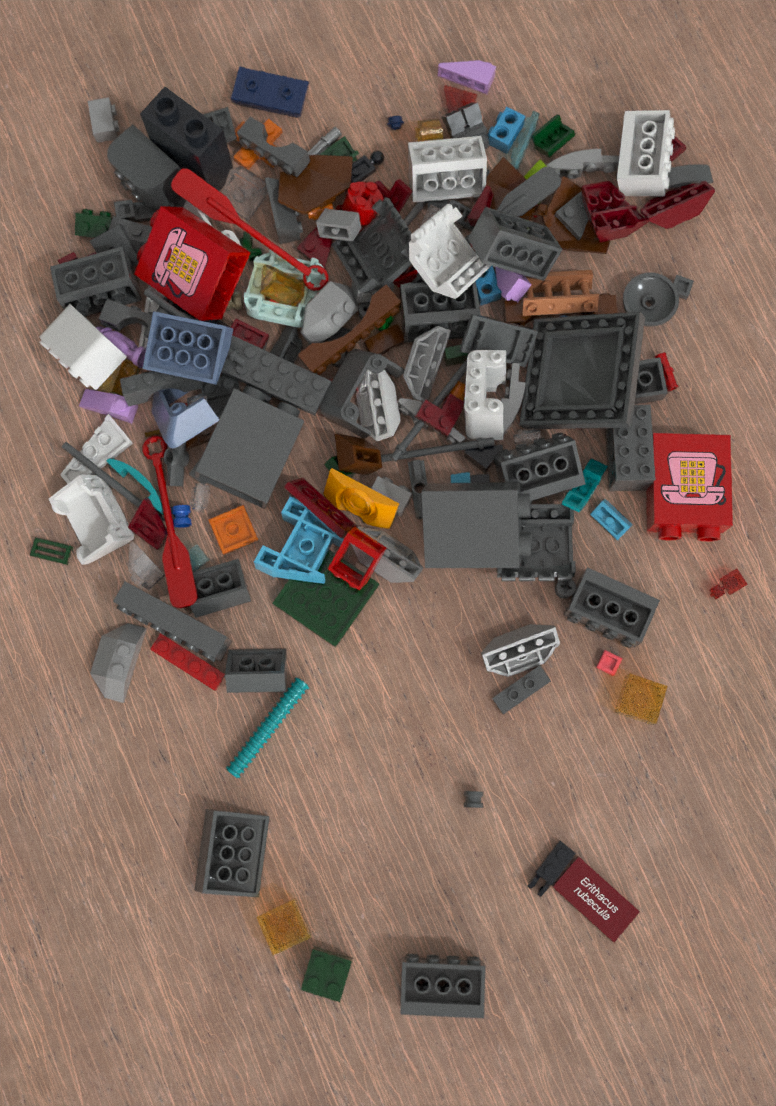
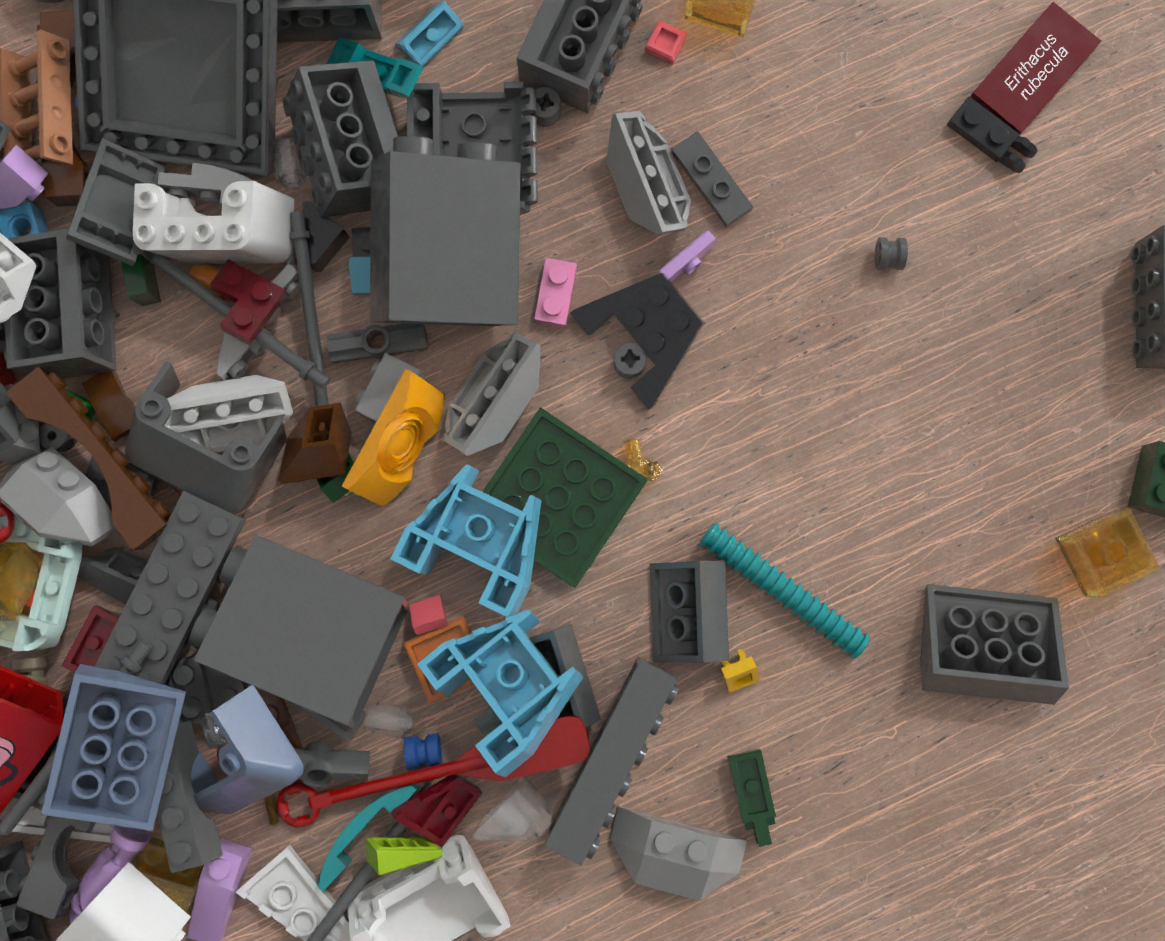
camera: 90 degrees left, 5 degrees up
red plate [150,633,225,691] -> none
dark red tile [284,478,358,538] -> none
red window [328,527,387,590] -> none
light grey wedge [403,326,451,401] -> none
none -> lime slope [365,837,443,875]
none -> coral tile [409,595,448,635]
none -> medium azure wedge [417,609,583,777]
none -> bright pink plate [534,258,577,328]
none -> black wing [570,273,705,410]
none -> dark grey wheel [614,343,647,379]
none -> clear yellow arm [625,439,662,481]
none -> lavender plate [659,230,716,282]
none -> yellow tile [721,649,760,693]
none -> dark green hinge [727,749,776,847]

